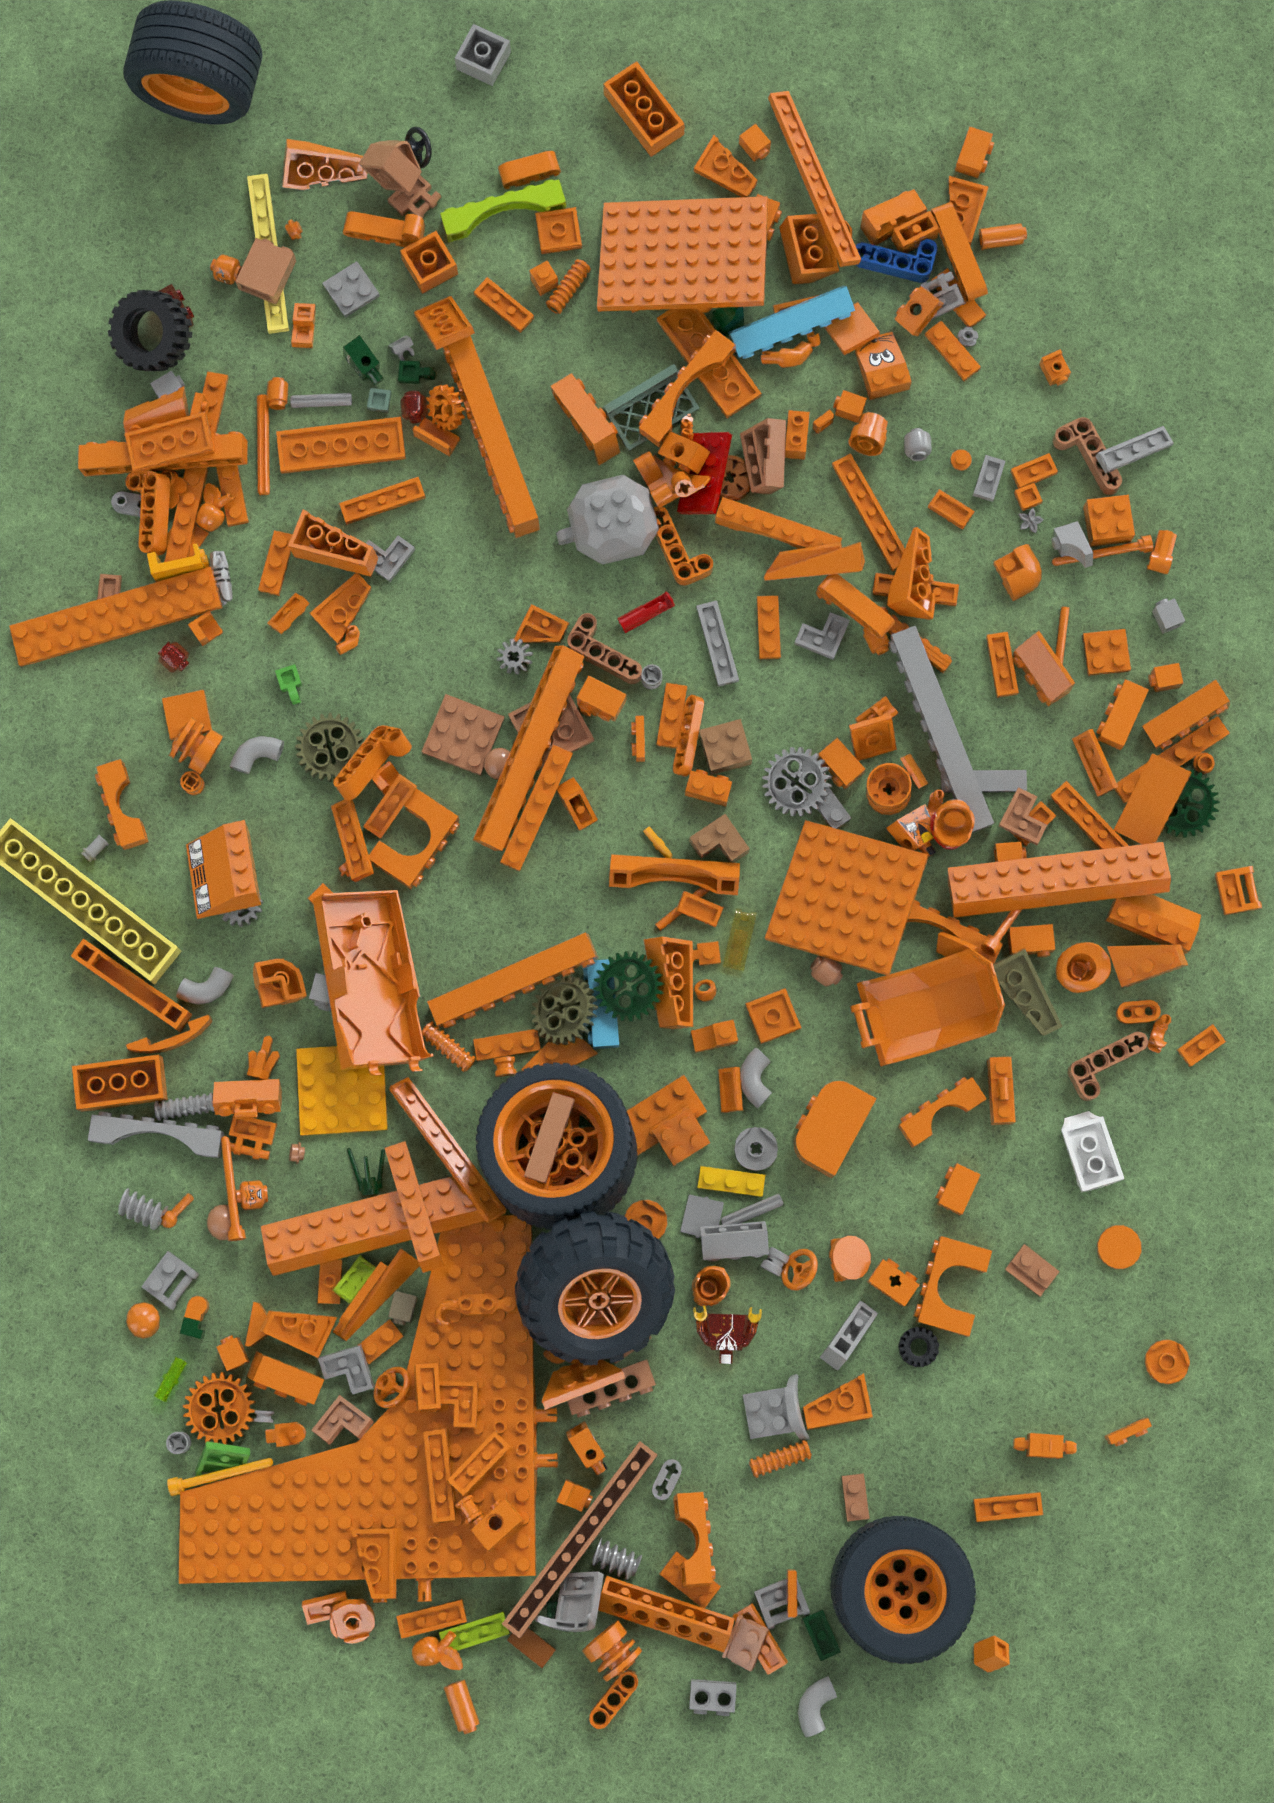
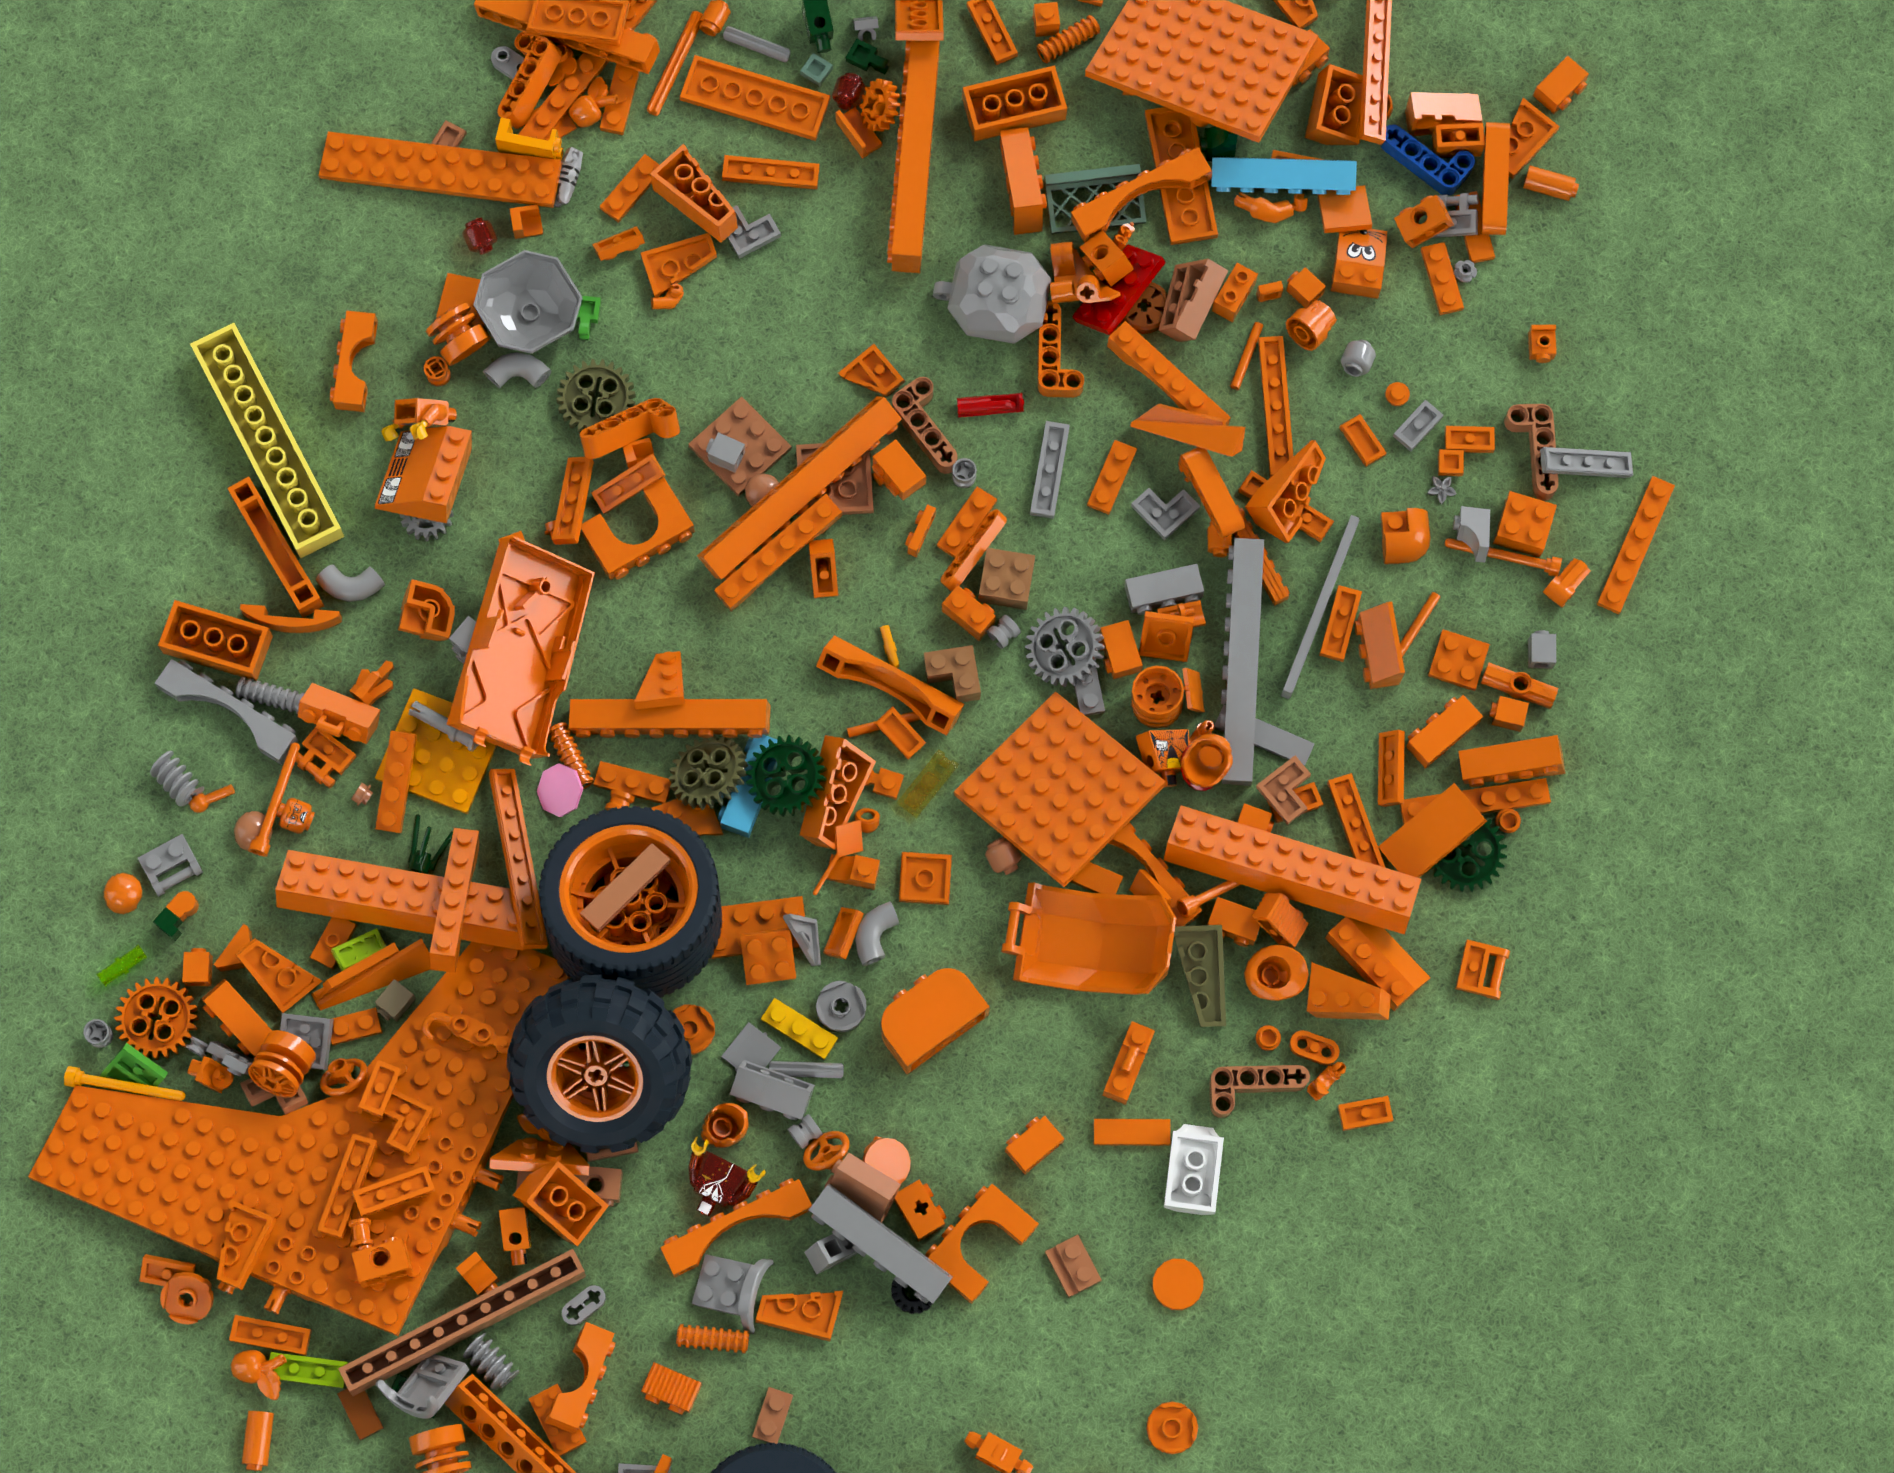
camera: 20 degrees right, 5 degrees down
light grey pin [81,835,109,862] -> none
light grey gear [497,638,533,674] -> none
orange arch [898,1077,987,1148] -> none
none -> light grey plate [206,1041,254,1076]
none -> orange wheel [248,1030,316,1098]
none -> orange plate [375,730,417,833]
none -> orange torso [381,398,457,442]
none -> light grey pin [409,701,478,752]
none -> light grey rock [473,250,583,354]
none -> orange slope [513,1159,609,1247]
none -> bright pink piece [537,763,583,817]
none -> orange wing [634,651,685,710]
none -> orange brick [641,1362,702,1415]
none -> orange arch [660,1178,812,1277]
none -> light grey brick [706,432,746,473]
none -> light grey tile [783,914,821,966]
none -> light grey brick [809,1184,953,1304]
none -> orange piece [813,820,863,895]
none -> nougat brick [824,1153,901,1223]
none -> orange brick [962,65,1067,142]
none -> light grey wheel [986,615,1021,649]
none -> orange tile [1070,862,1123,894]
none -> orange tile [1094,1119,1171,1146]
none -> light grey brick [1124,564,1204,615]
none -> orange bar [1230,322,1263,390]
none -> orange brick [1252,892,1309,948]
none -> orange plate [1256,1025,1281,1051]
none -> light grey tile [1281,515,1360,699]
none -> orange piece [1481,662,1558,709]
none -> orange plate [1597,476,1675,614]

